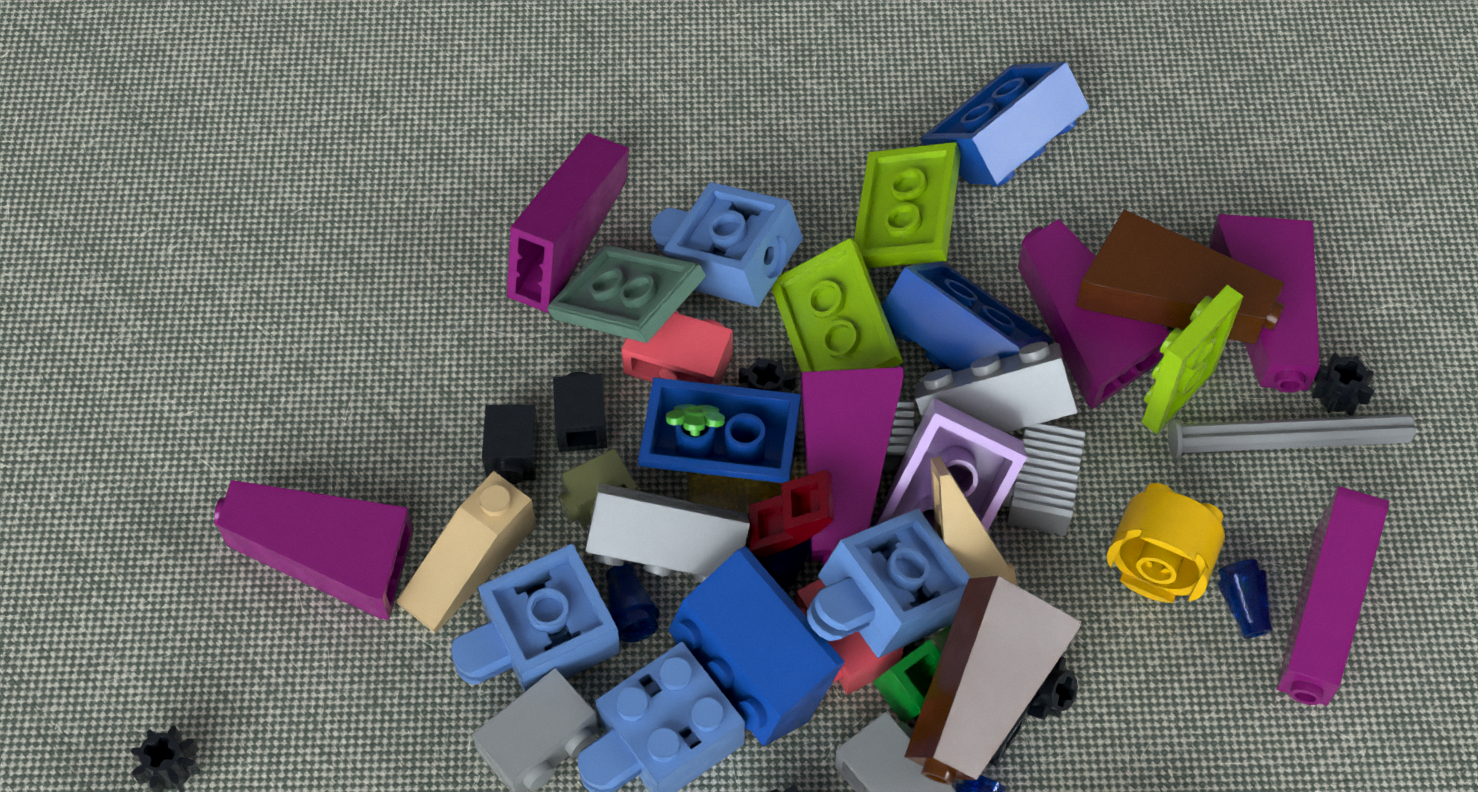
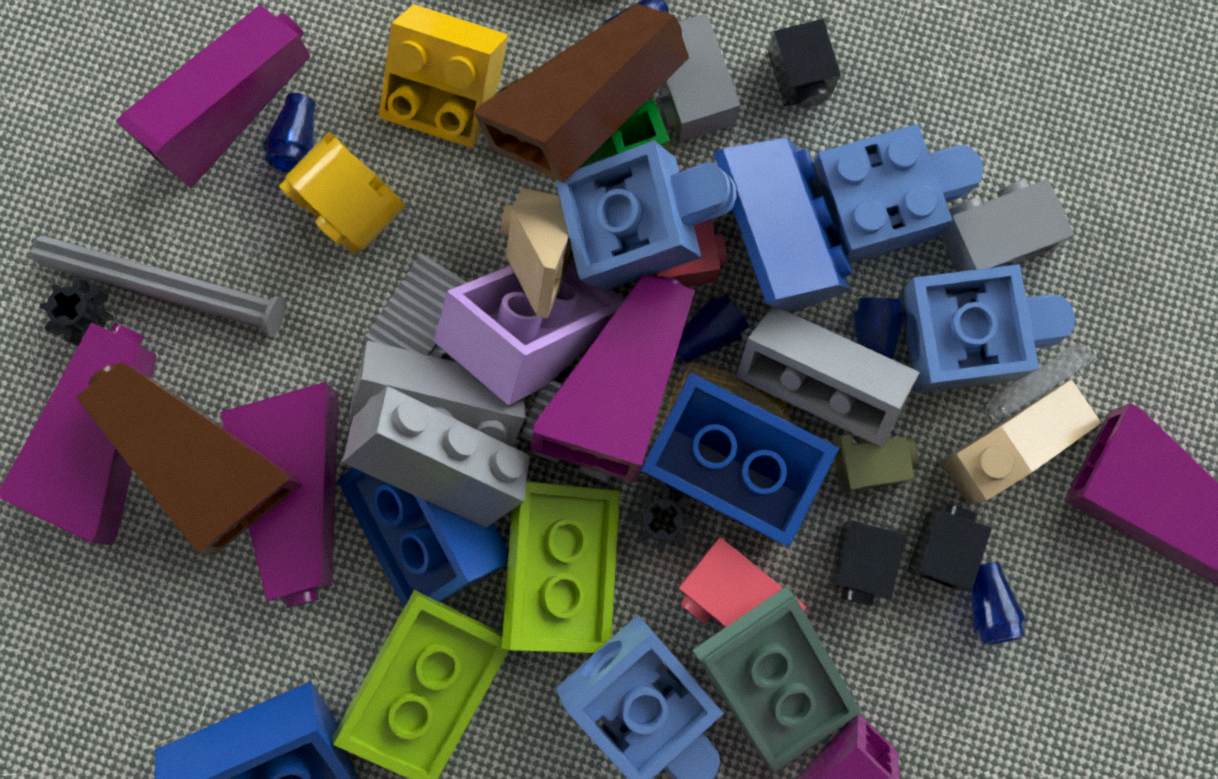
camera: 160 degrees left, 20 degrees up
bright green plant [666,404,725,436] -> none
dark red slope [749,470,834,558] -> none
lime plate [1142,285,1244,434] -> none
none -> light grey brick [342,386,530,528]
none -> yellow slope [379,4,509,148]
none -> clear blue cone [971,562,1028,646]
none -> clear tile [981,344,1095,423]

